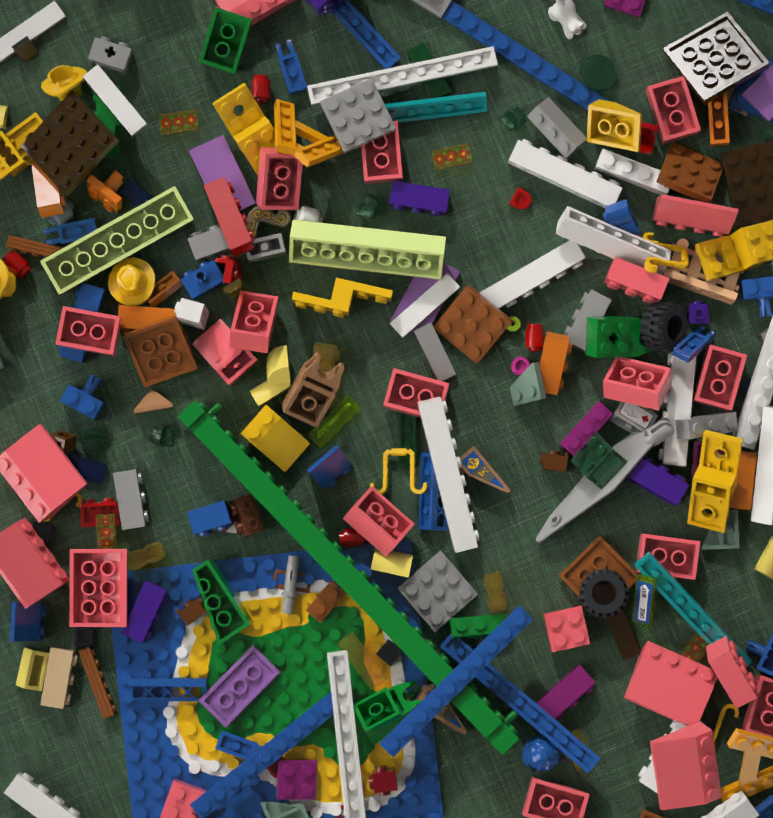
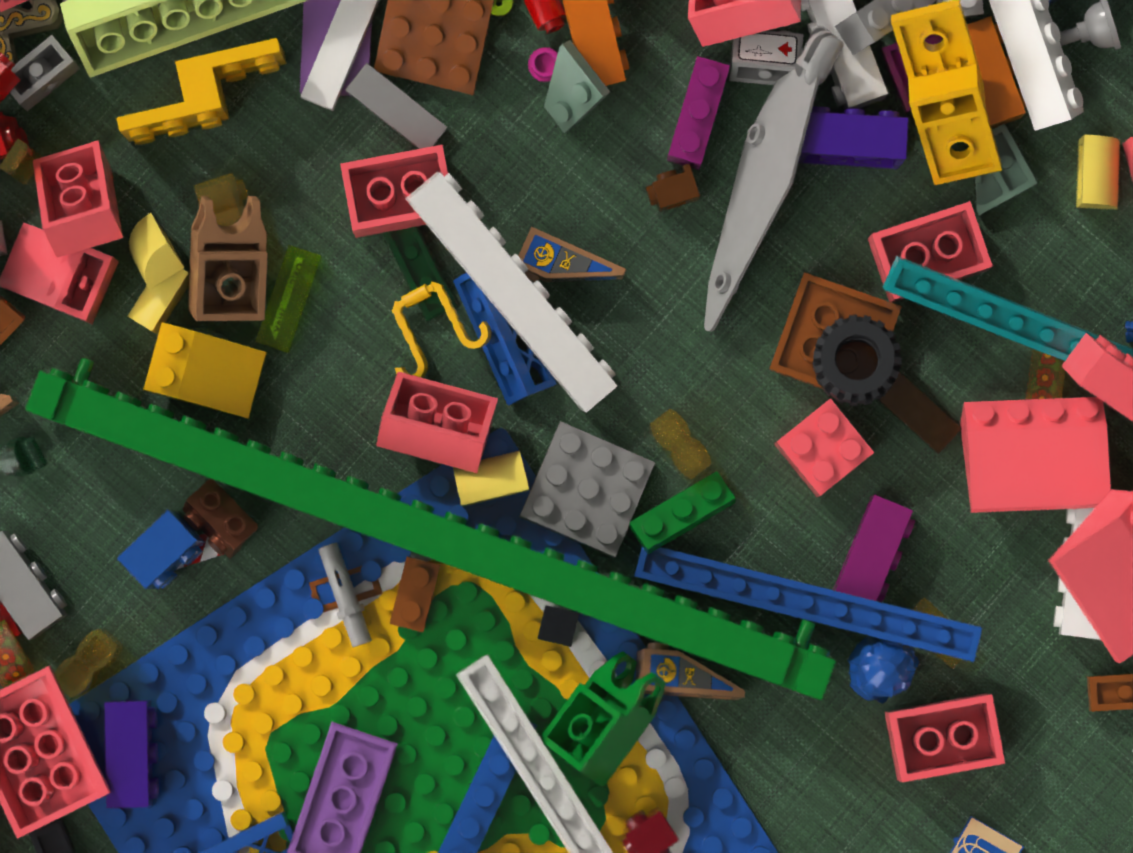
camera: 25 degrees left, 0 degrees up
reddish brown brick [175,597,206,626] -> none
green wedge [192,558,254,645] -> none
blue slope [307,445,352,490] -> none
clear yellow tile [338,632,387,690] -> none
red brick [339,528,367,548] -> none
blue plate [379,606,533,757] -> none
clear green piece [571,432,628,490] -> none
tile [632,574,657,626] -> none

